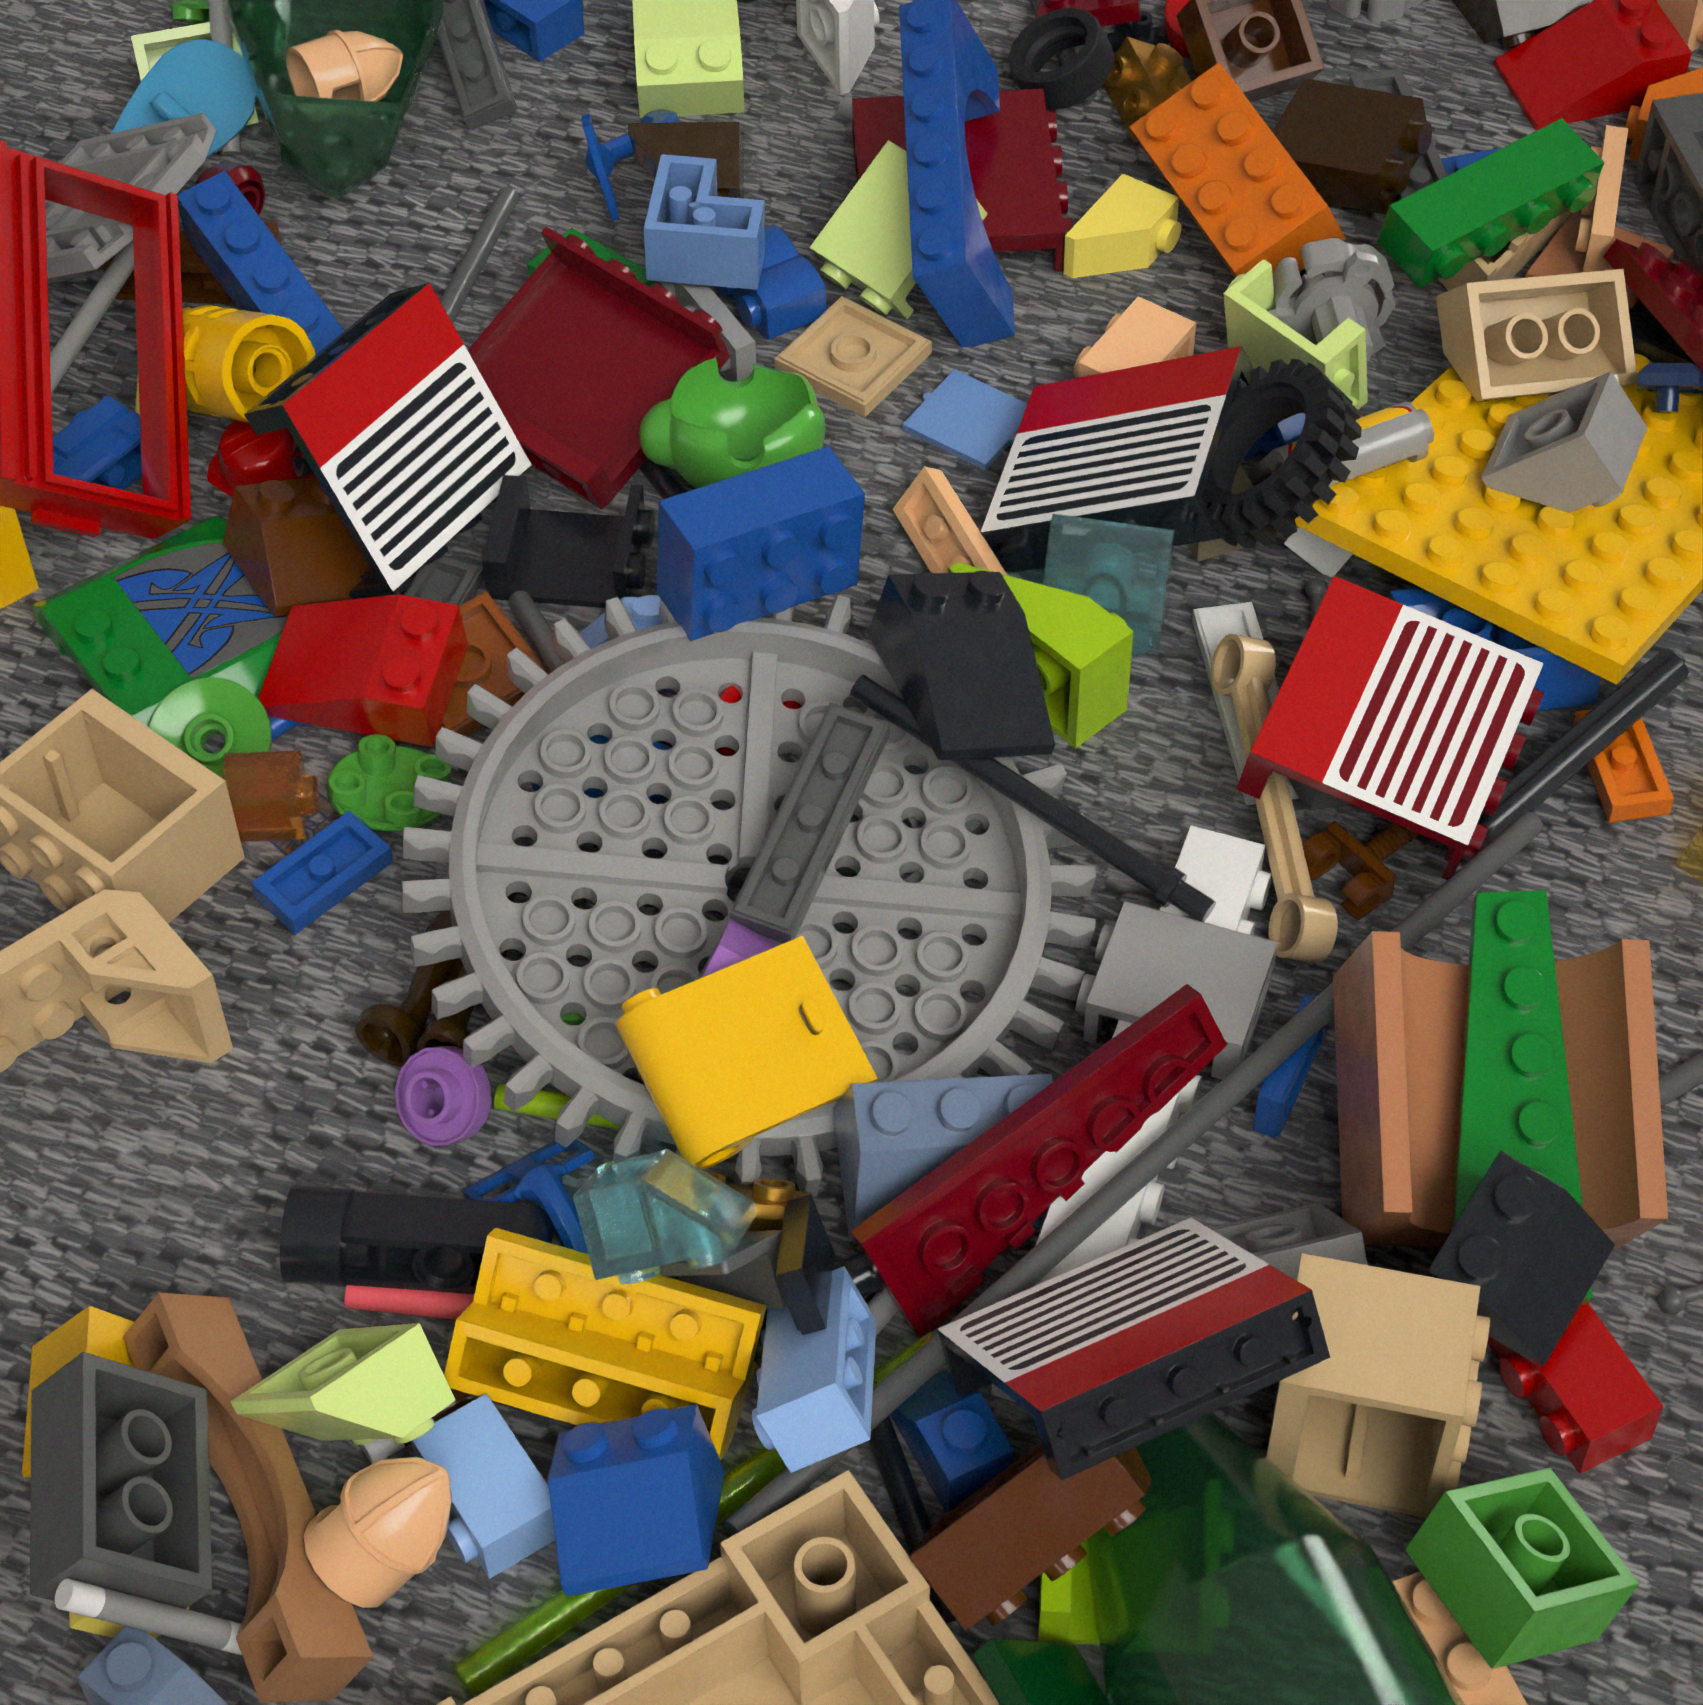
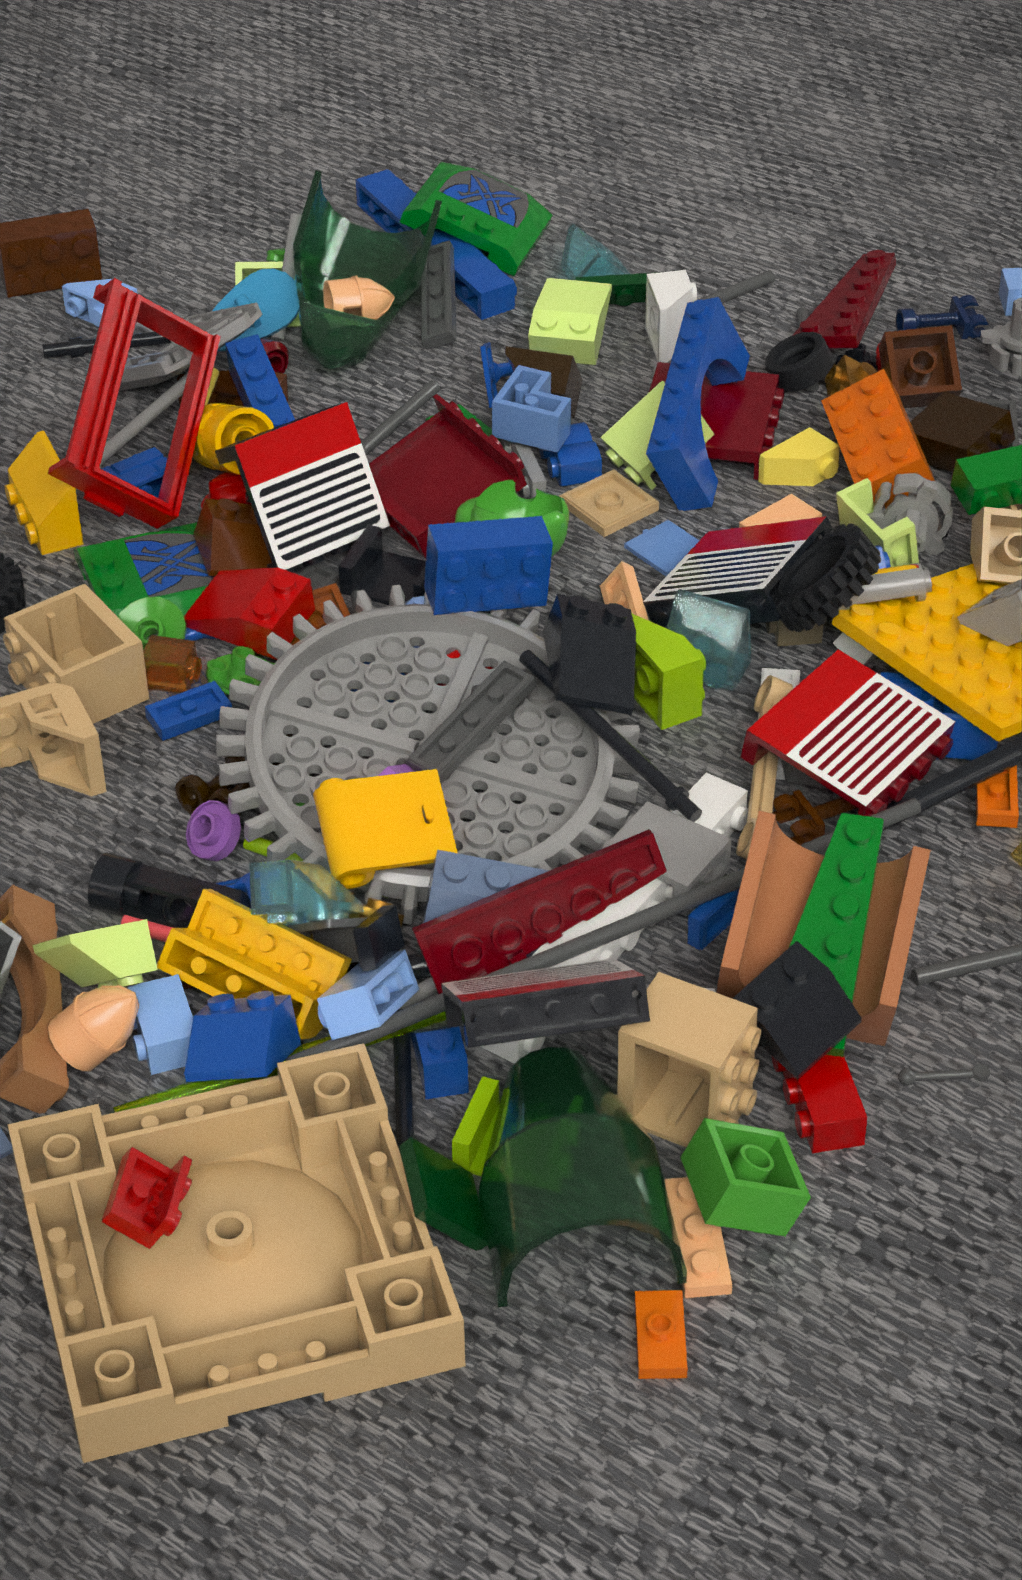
camera: 15 degrees right, 10 degrees down
reddish brown slope [909,1441,1152,1631] -> none

